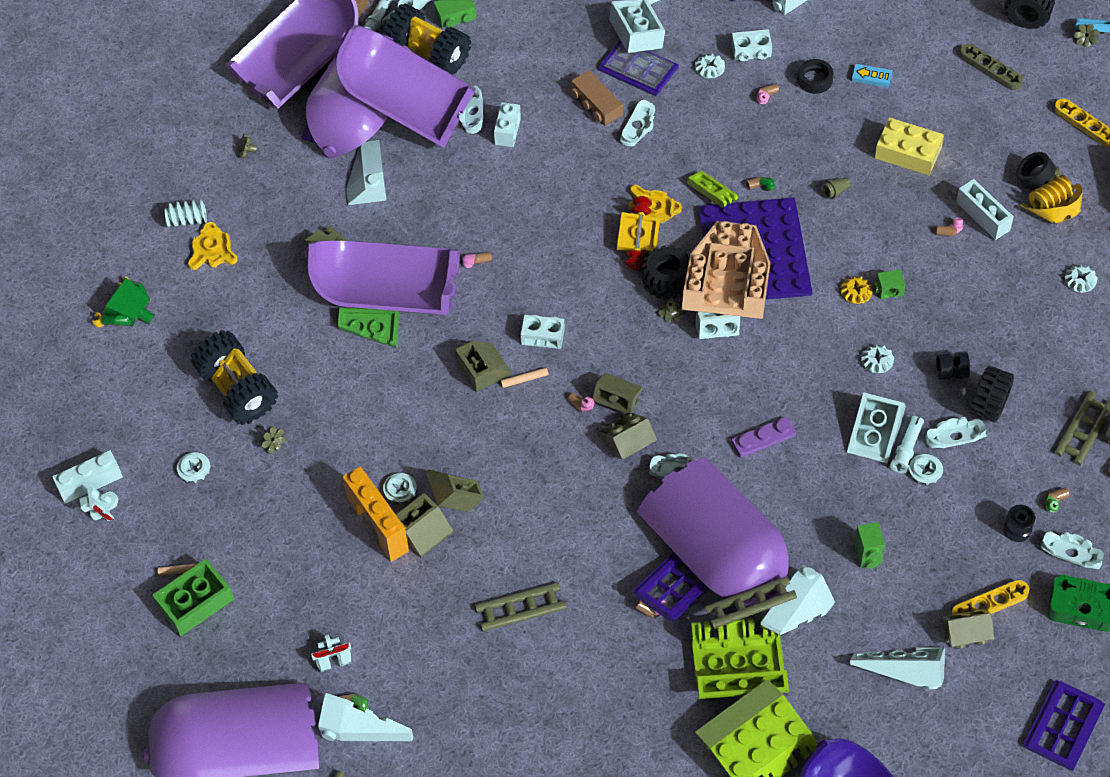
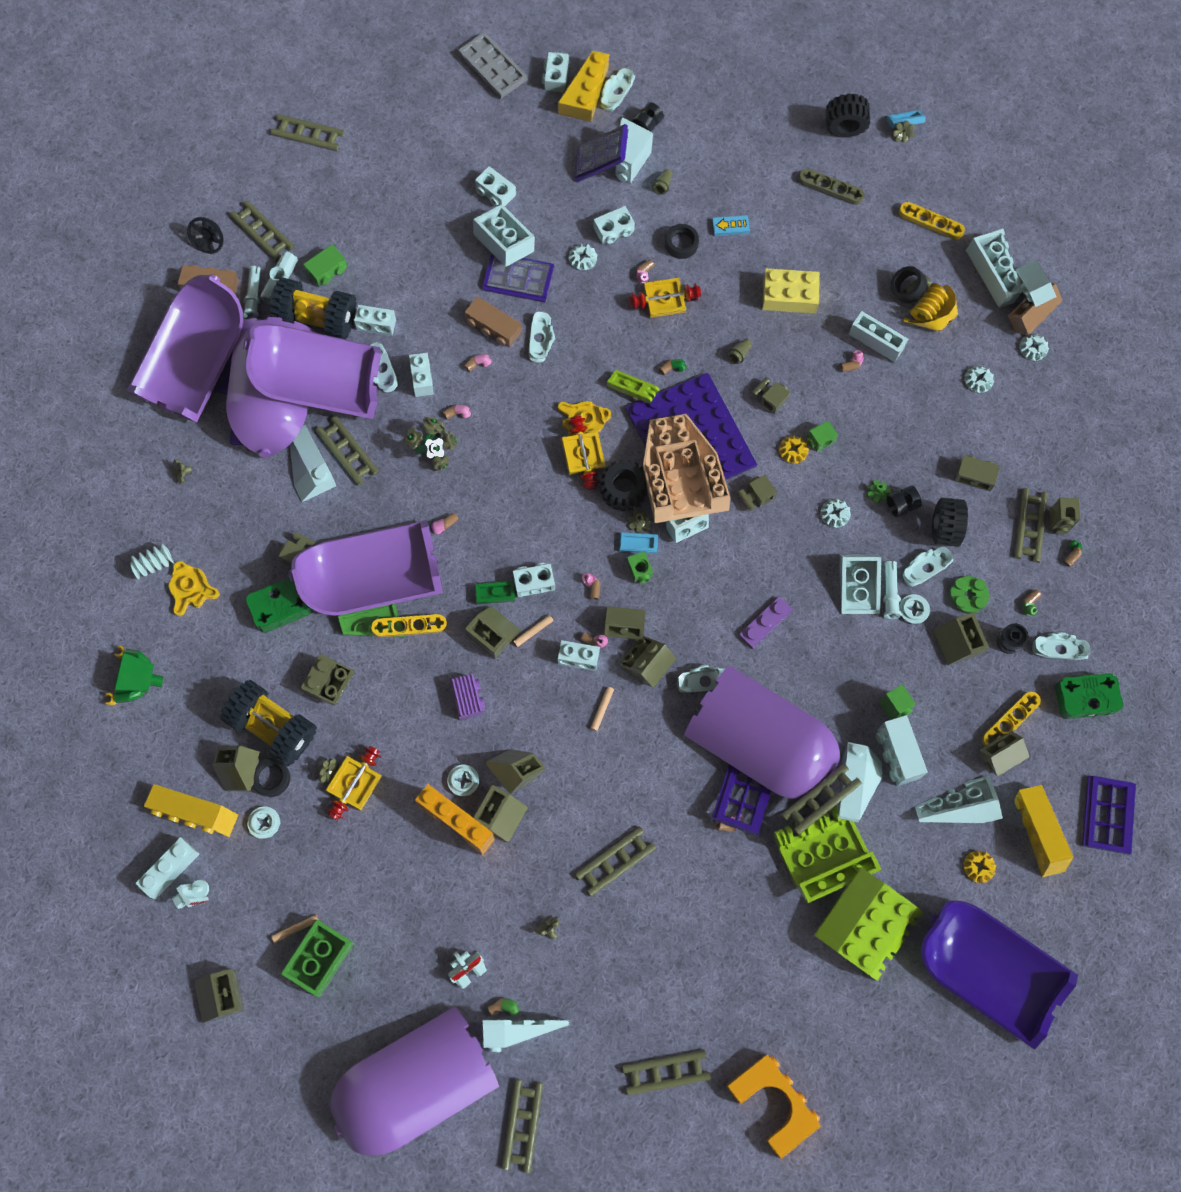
camera: 25 degrees left, 15 degrees up
none -> yellow wedge [144,784,238,837]
none -> olive slope [194,969,245,1023]
none -> olive slope [213,746,259,791]
none -> green axle [246,577,313,633]
none -> black tyre [253,758,291,797]
none -> olive slope [301,654,355,706]
none -> olive bar [315,416,379,486]
none -> yellow plate [326,746,382,821]
none -> light aqua brick [354,305,396,336]
none -> yellow beam [371,614,447,638]
none -> olive plant [403,417,458,472]
none -> arm [443,405,471,419]
none -> medium lavender brick [450,674,485,720]
none -> arm [464,354,492,372]
none -> green plate [475,581,515,605]
none -> olive plant [535,917,560,940]
none -> light aqua brick [558,640,600,671]
none -> arm [582,573,601,600]
none -> light nougat piece [590,687,614,731]
none -> medium azure tile [619,532,658,554]
none -> bright green brick [626,551,653,584]
none -> yellow plate [629,278,701,318]
none -> olive cone [653,169,673,195]
none -> olive brick [737,475,777,511]
none -> olive brick [751,377,790,414]
none -> bright green plant [867,480,891,504]
none -> light aqua brick [876,716,928,786]
none -> olive slope [933,612,989,666]
none -> bright green plate [950,576,989,614]
none -> olive brick [954,455,1000,492]
none -> yellow gear [963,850,996,883]
none -> yellow wedge [1015,785,1074,877]

